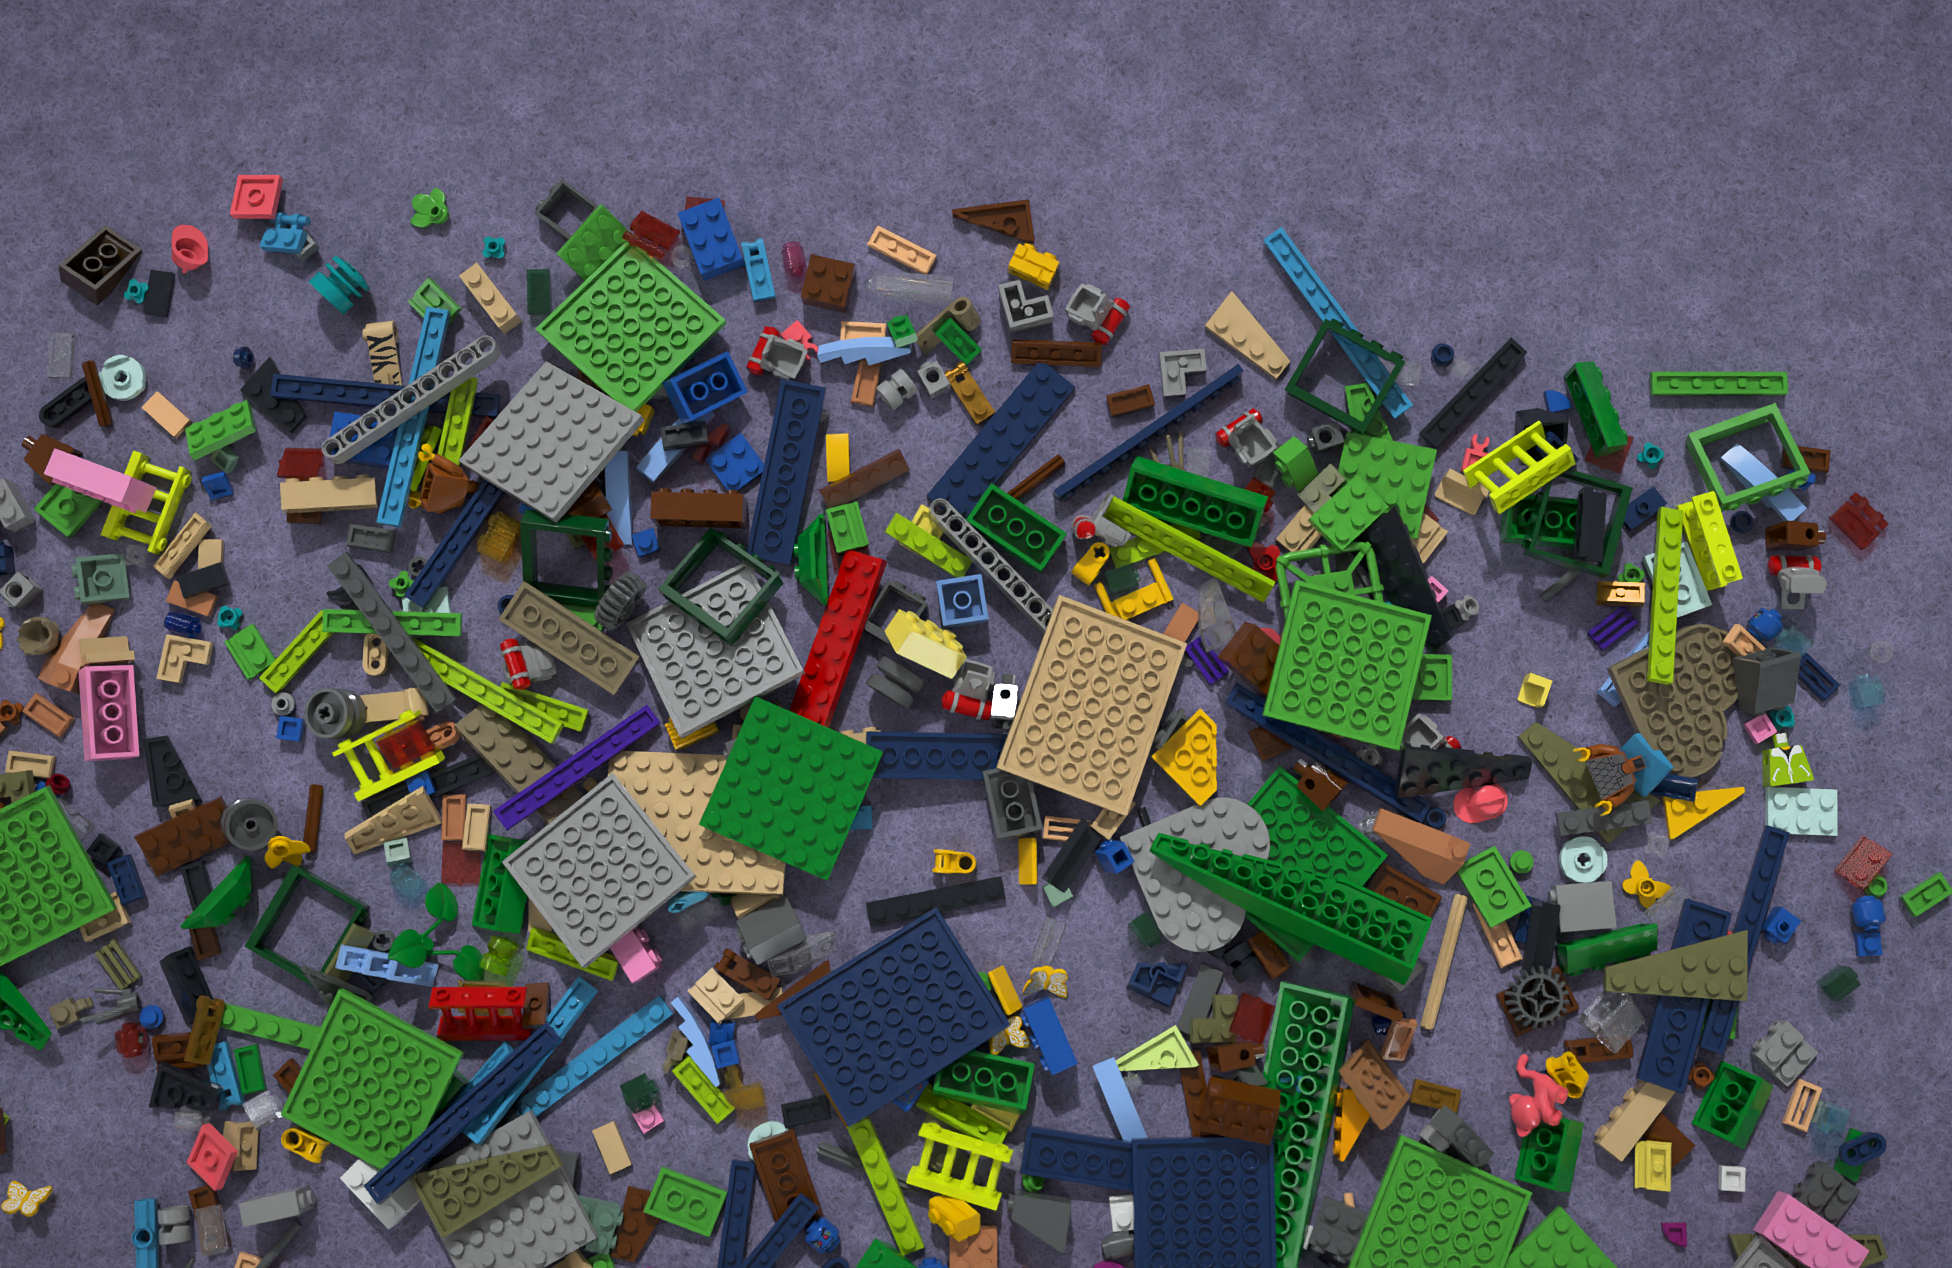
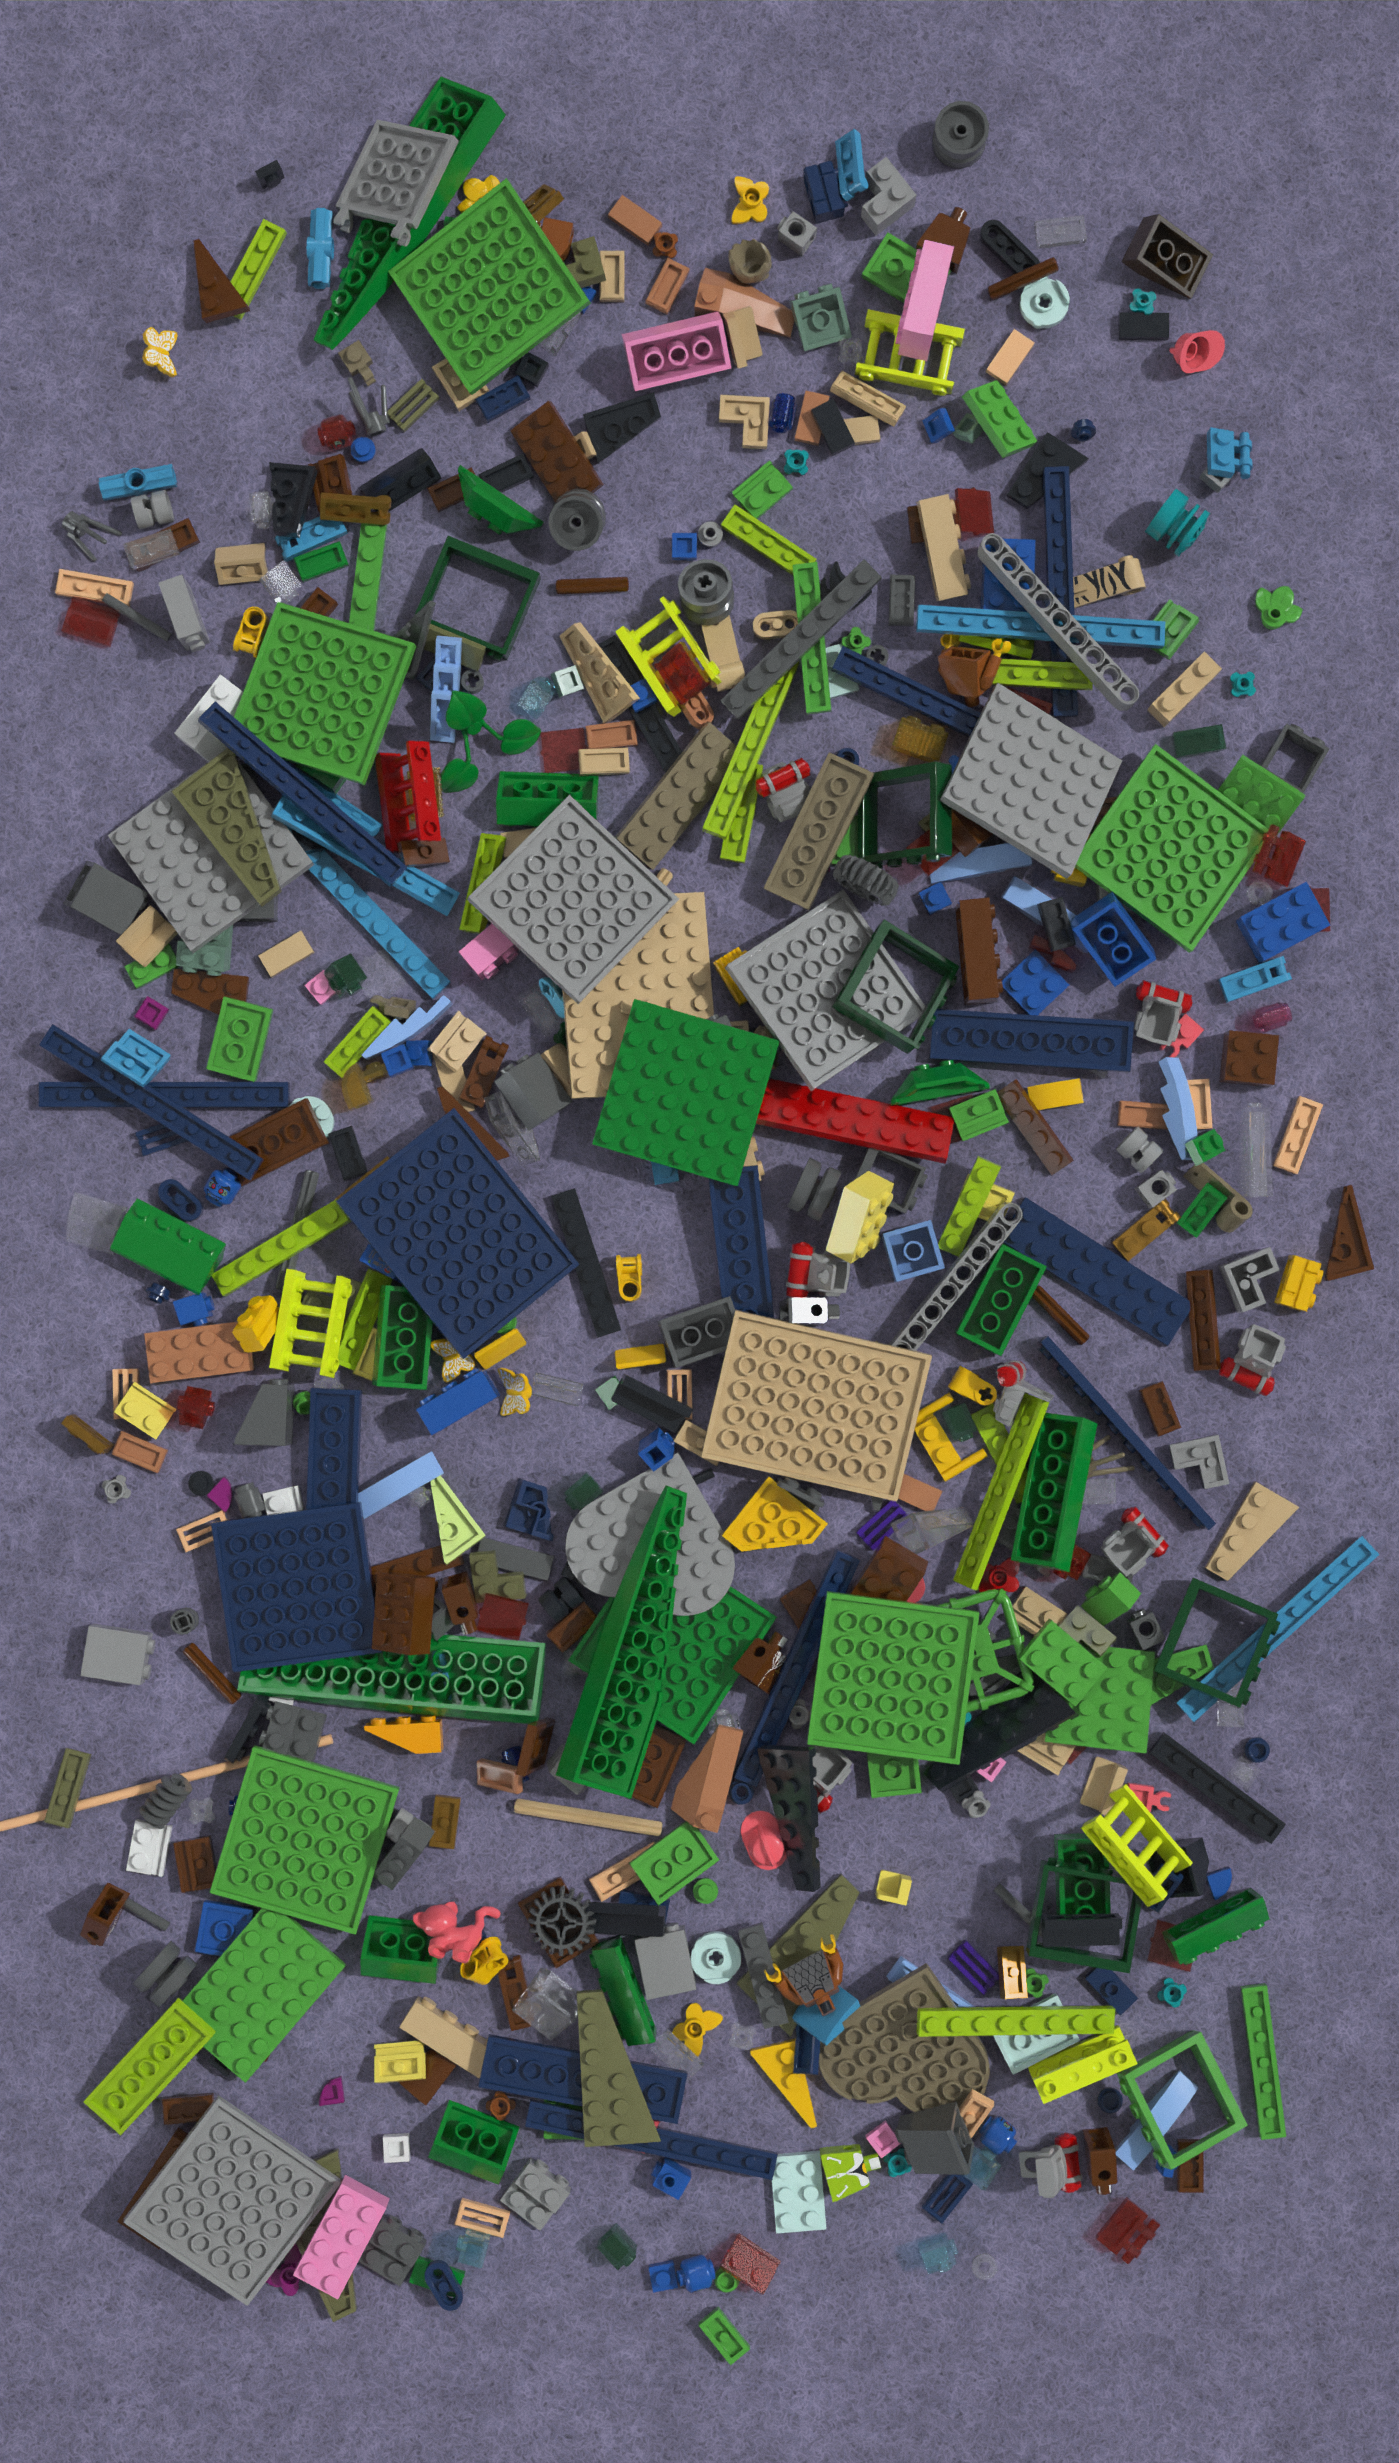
camera: 80 degrees right, 5 degrees up
dark red plate [45,774,70,795] -> none
coral plate [187,1123,238,1191] -> none
coral plate [230,175,283,219] -> none
yellow plate [264,836,311,869] -> none
clear neon green wheel [479,935,520,976] -> none
dark purple plate [493,704,660,831] -> none
medium nougat plate [1339,1039,1410,1130] -> none

